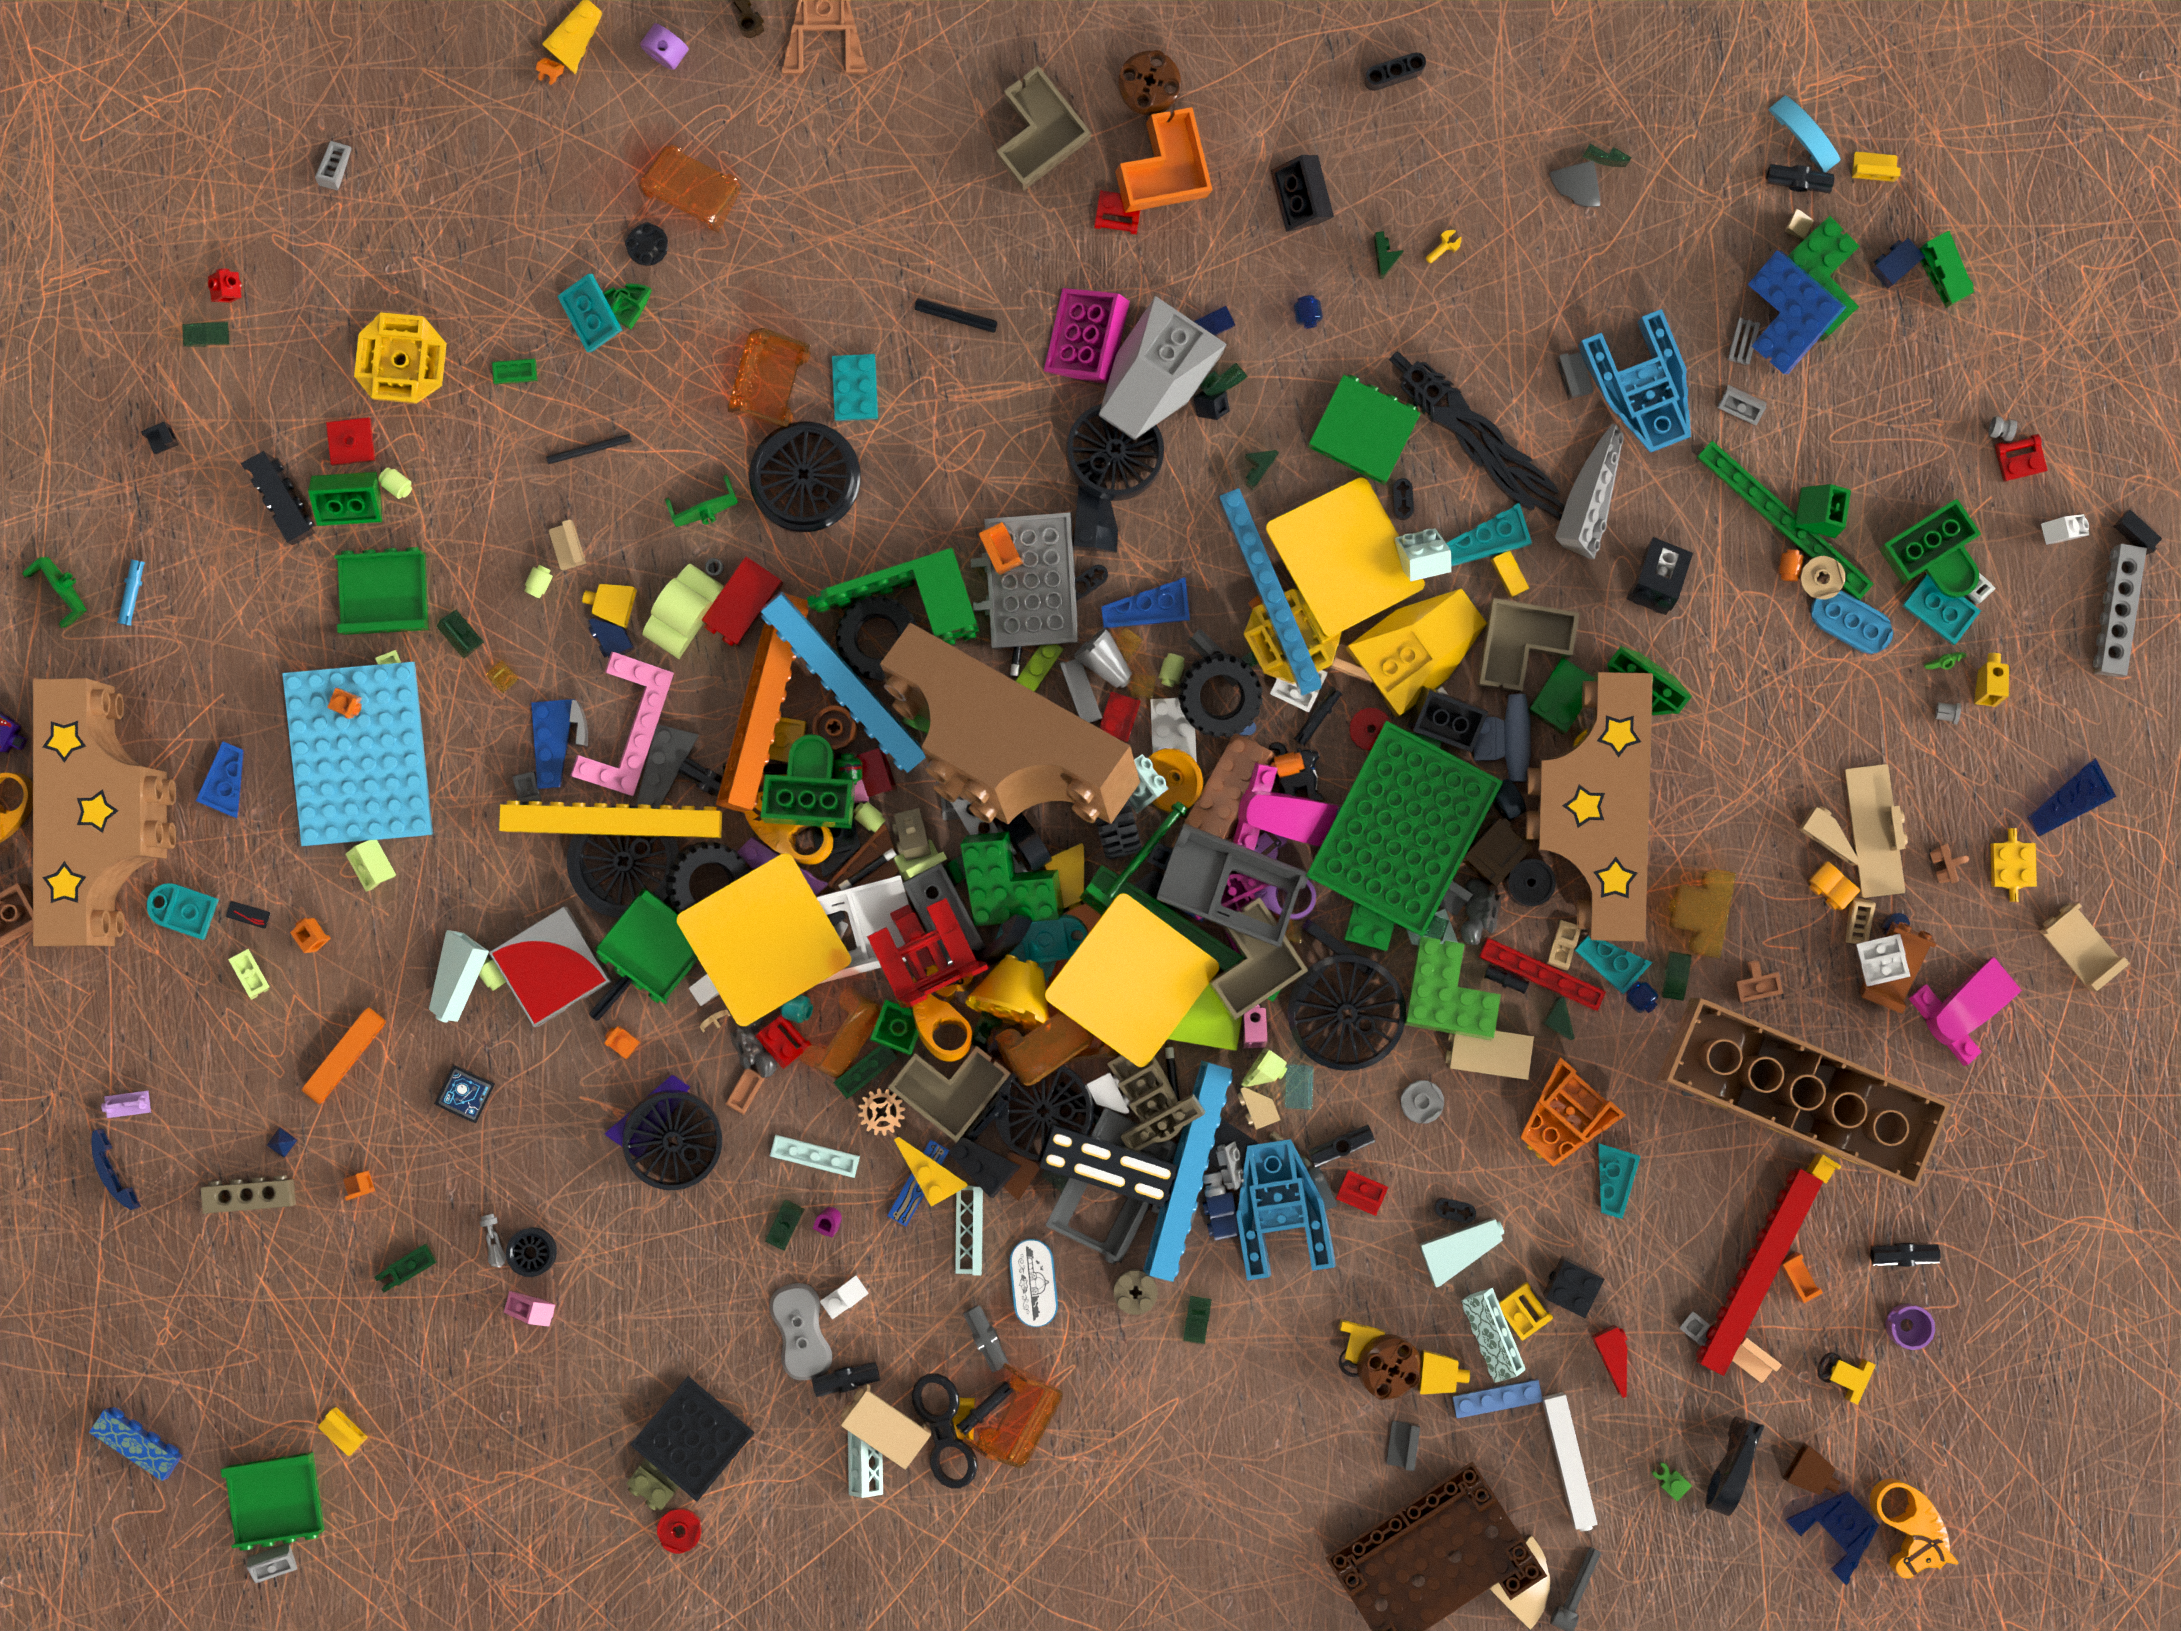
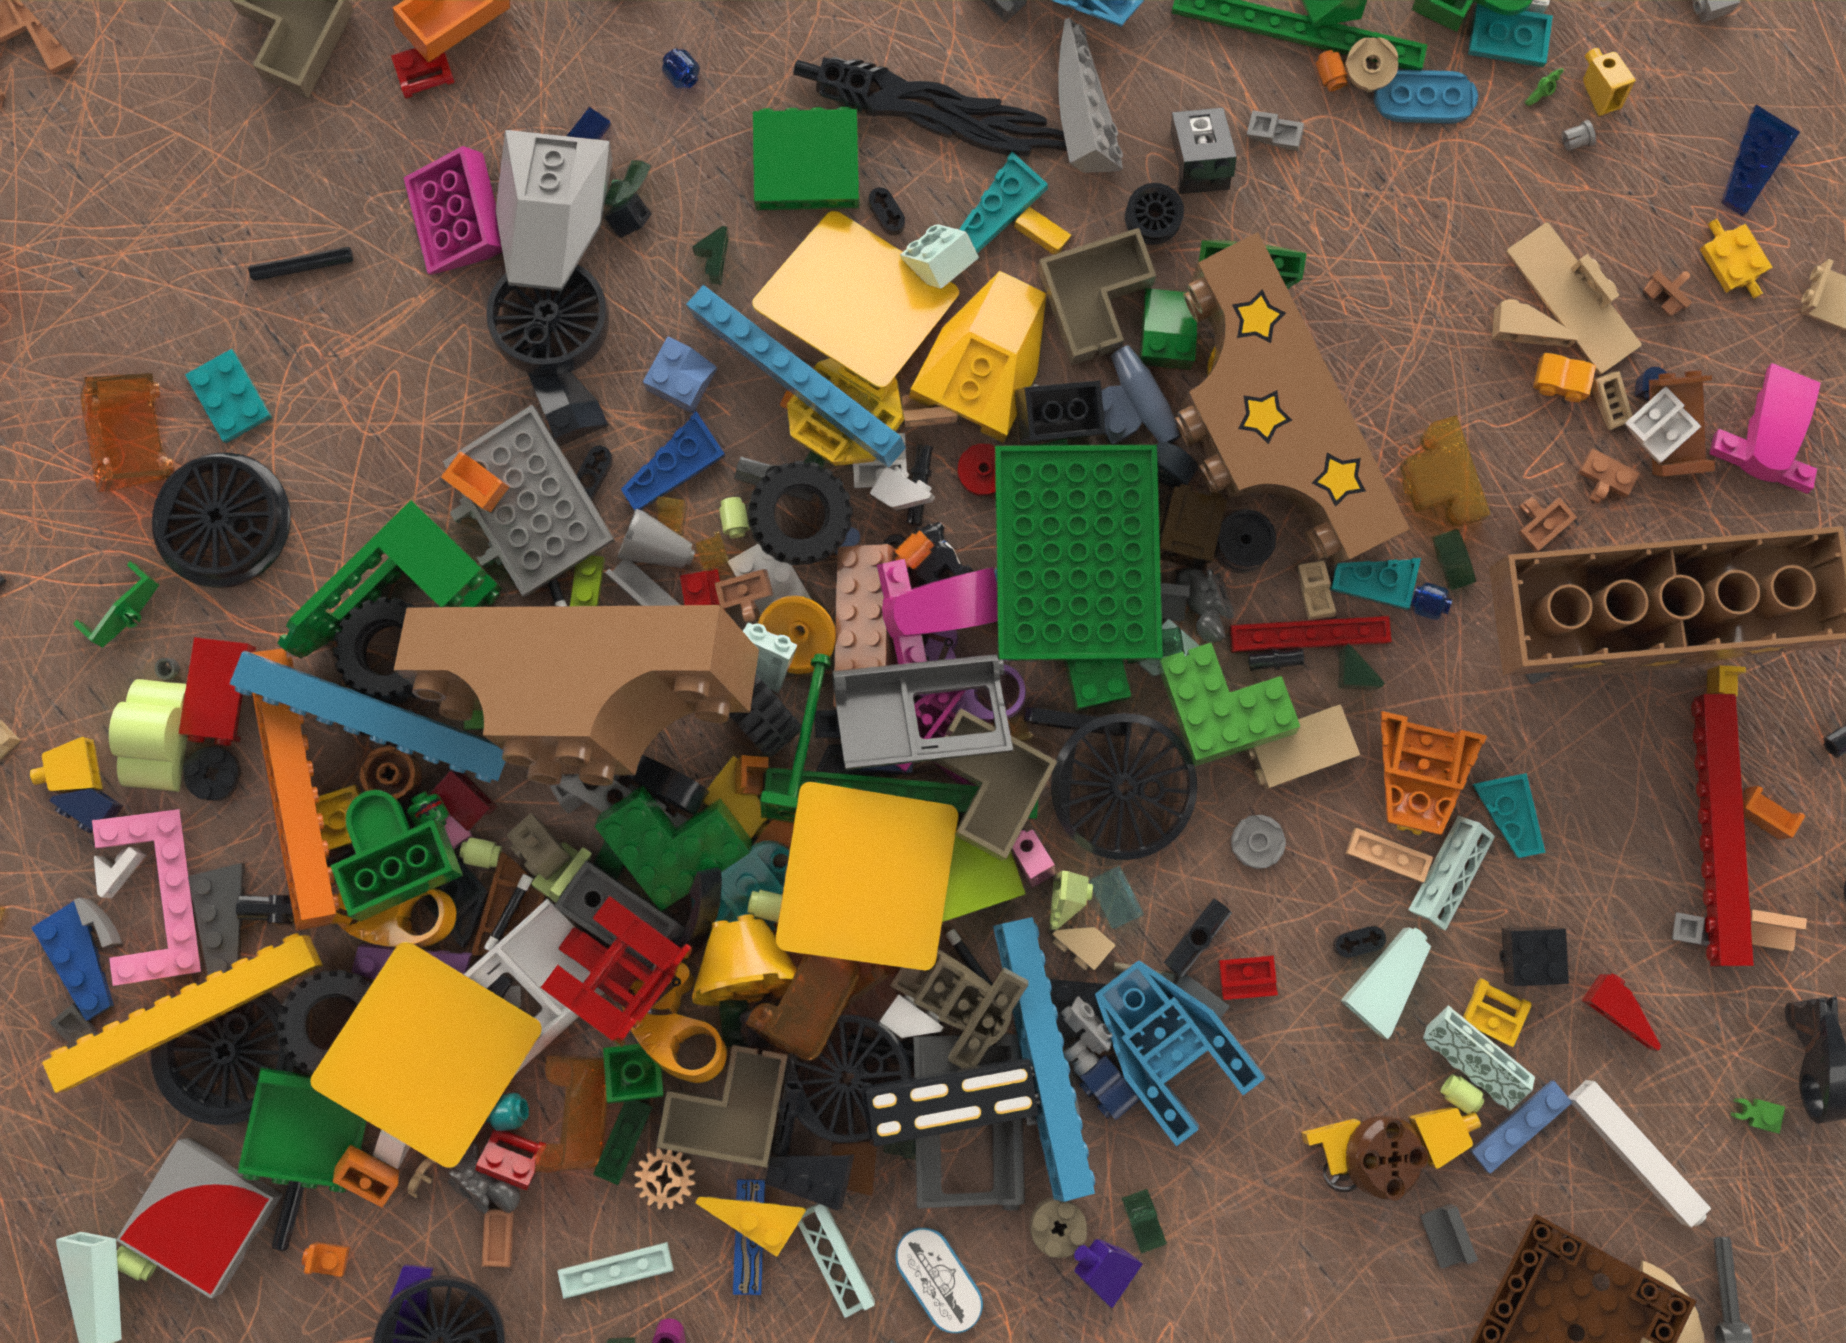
camera: 30 degrees left, 5 degrees down
none -> white slope [94,847,147,898]
none -> black plate [183,746,241,801]
none -> orange brick [333,1144,399,1208]
none -> medium blue slope [643,336,717,414]
none -> nougat plate [715,569,773,622]
none -> orange panel [735,755,768,795]
none -> yellowish green brick [747,890,782,922]
none -> white slope [870,466,935,511]
none -> dark purple torso [1074,1239,1143,1308]
none -> black wheel [1125,183,1184,245]
none -> light grey slope [1247,111,1304,151]
none -> light nougat plate [1345,828,1433,883]
none -> light aqua fence [1408,815,1495,931]
none -> yellowish green brick [1441,1074,1484,1114]
none -> nougat plate [1578,448,1640,504]

